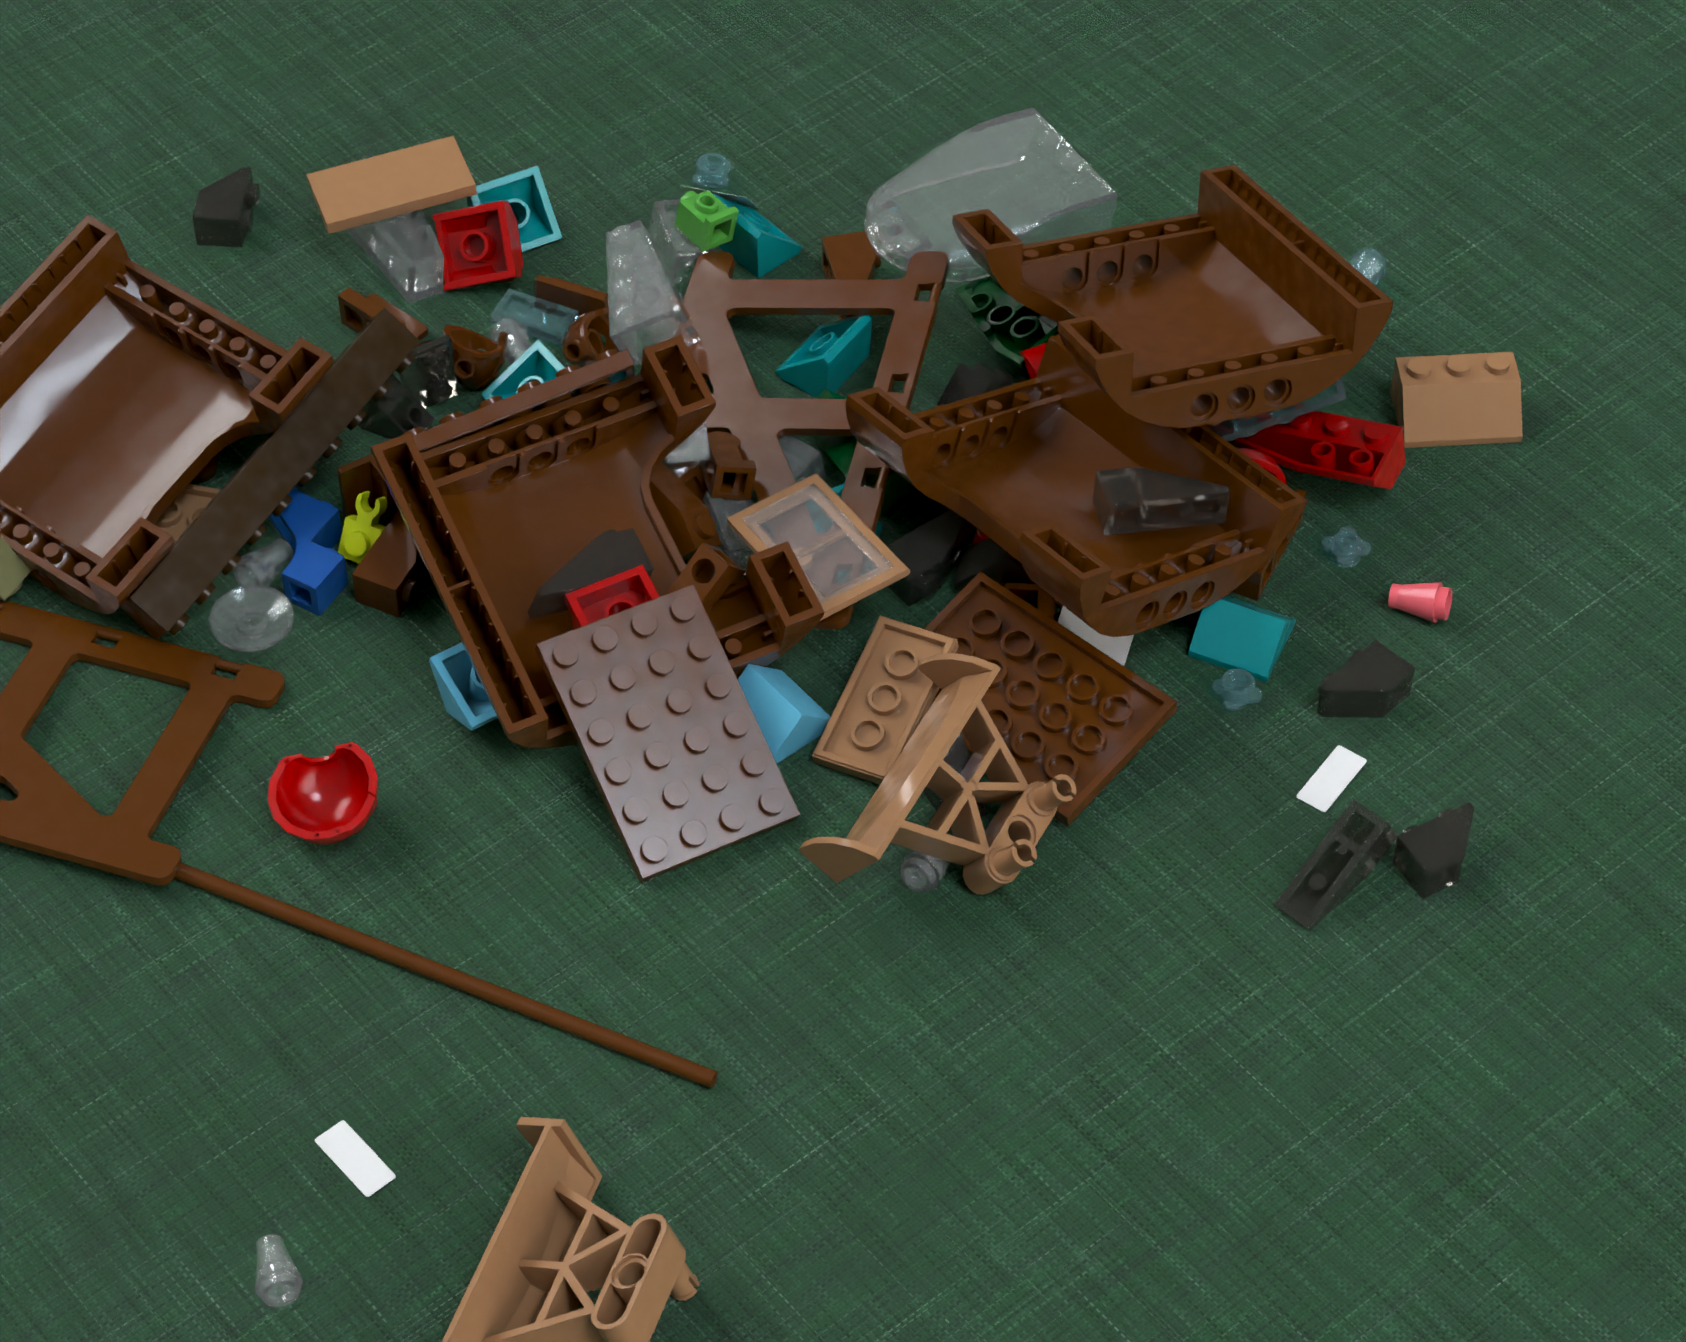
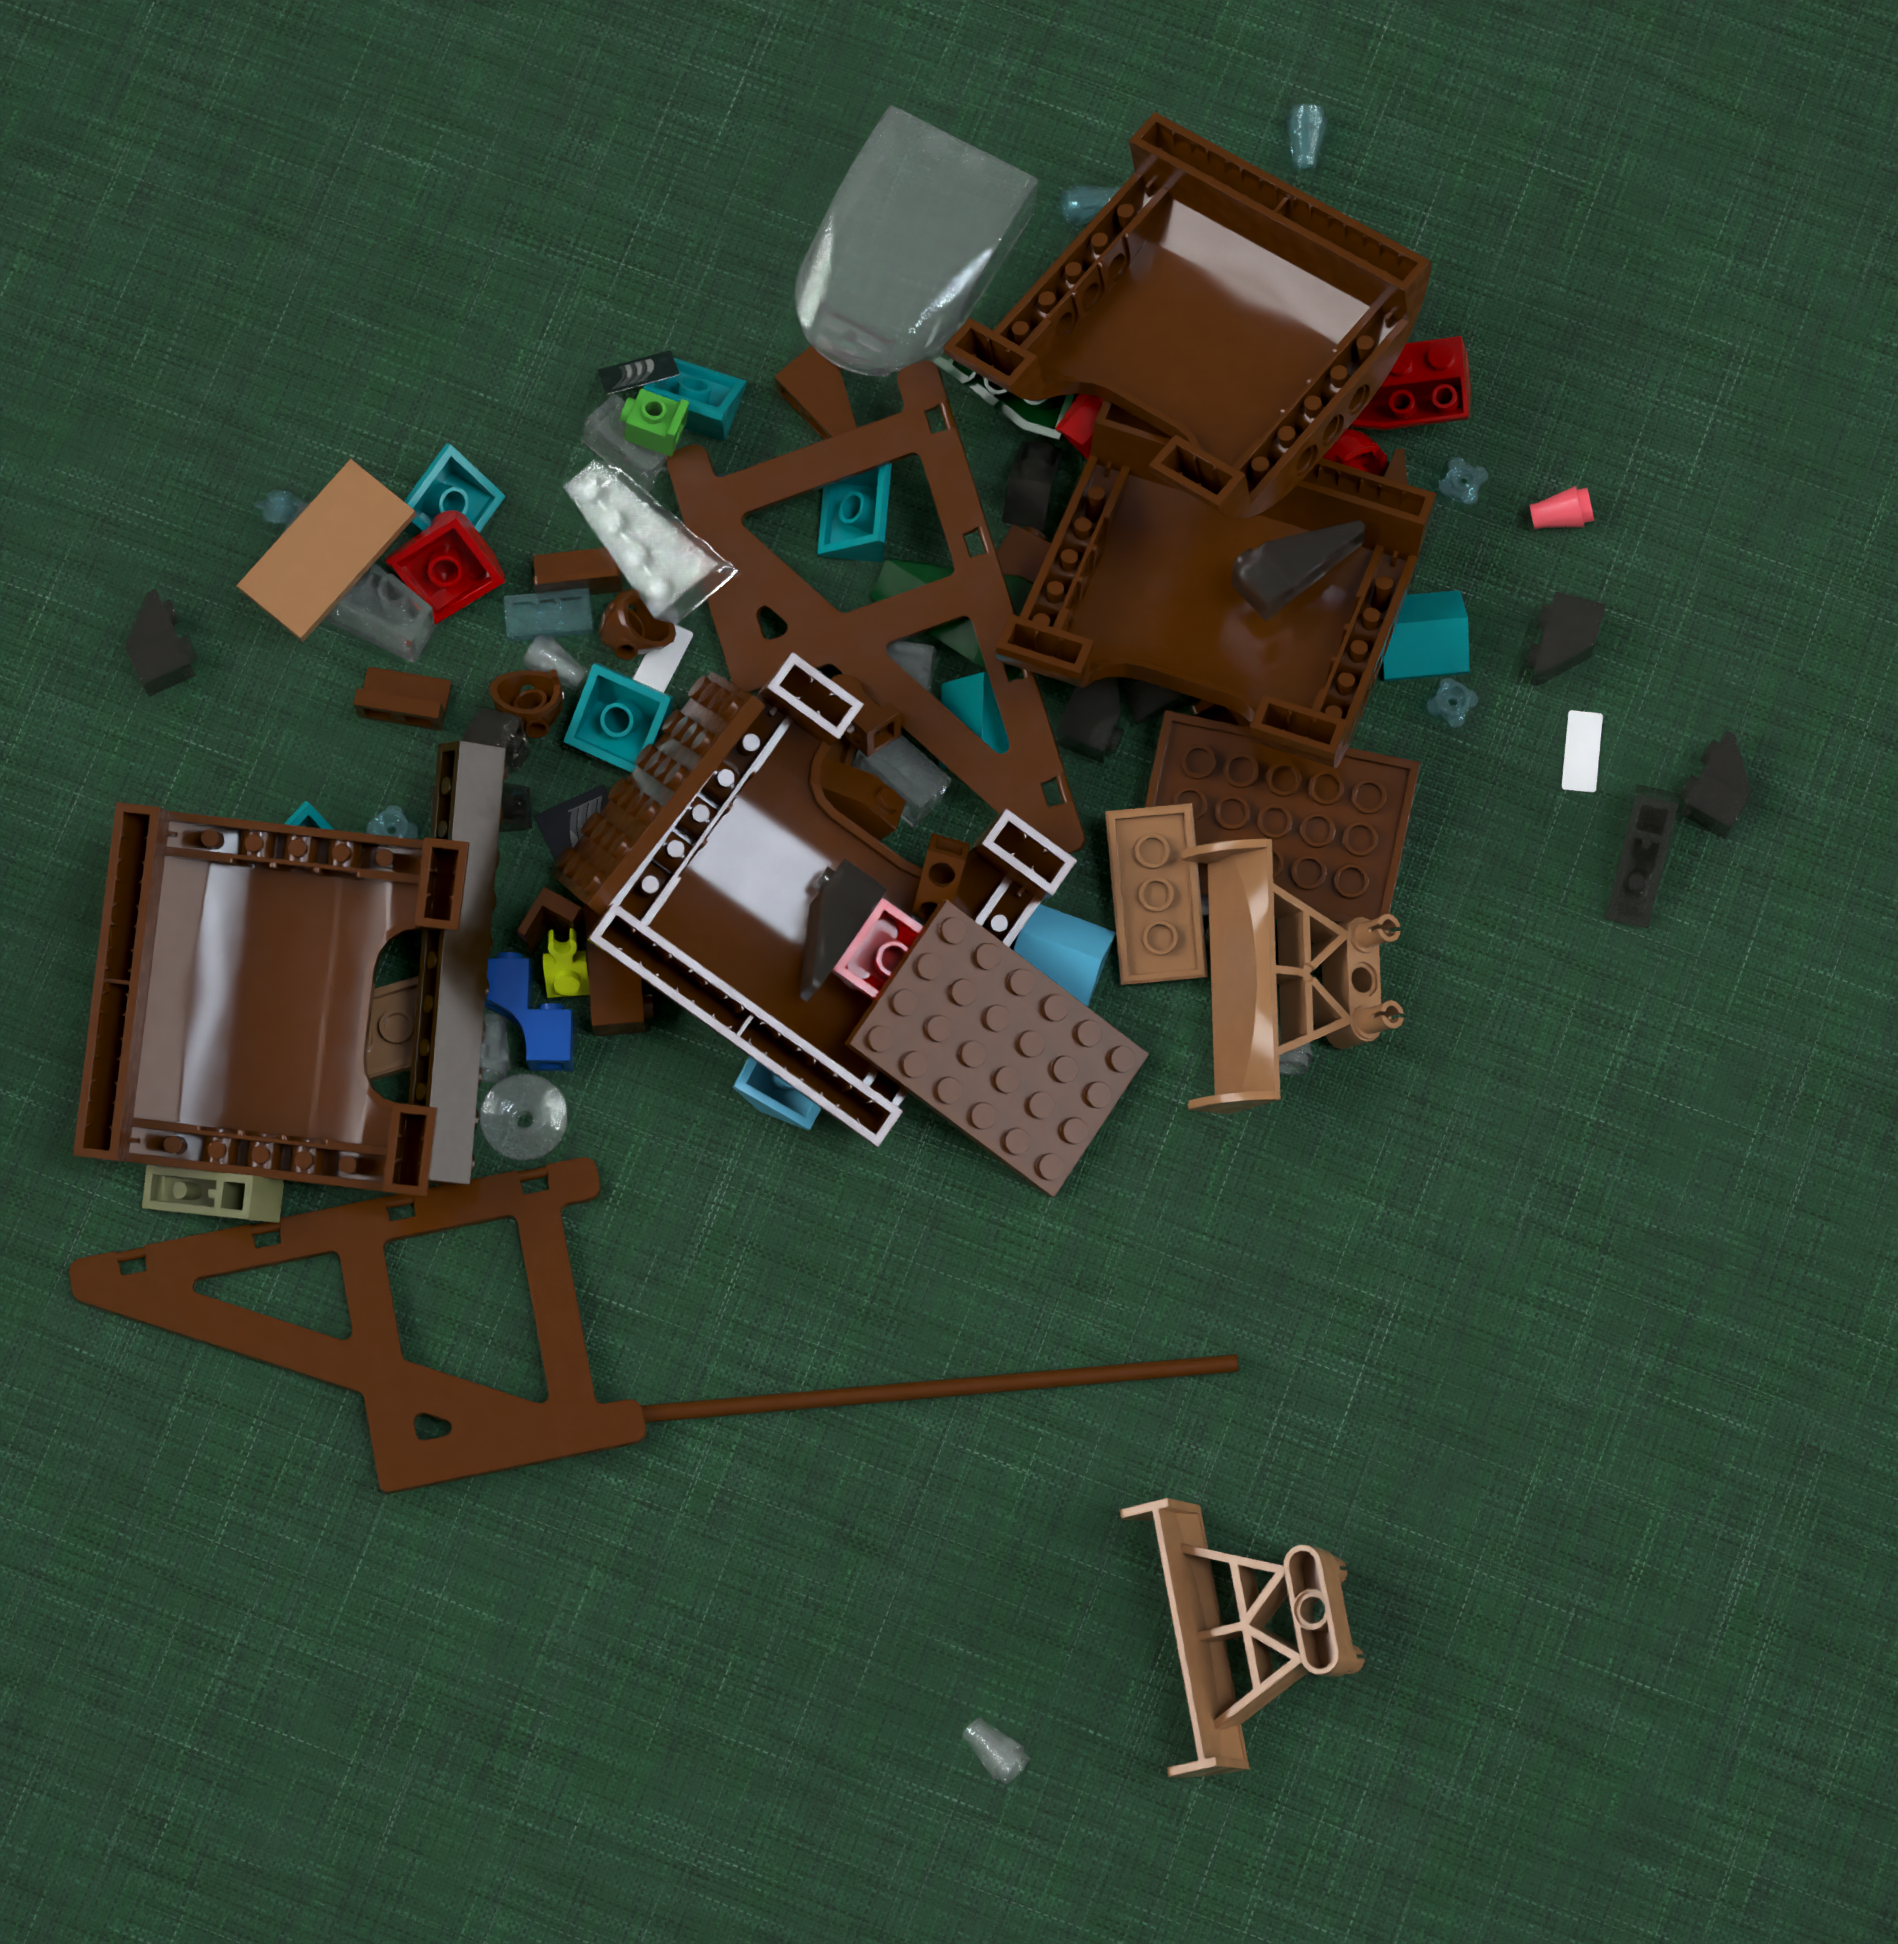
camera: 25 degrees left, 25 degrees up
red cylinder [267,742,379,845] -> none
white sticker [315,1120,396,1197] -> none
clear light blue plate [692,153,732,188] -> none
clear door [726,474,910,621] -> none
medium nougat slope [1390,352,1522,448] -> none

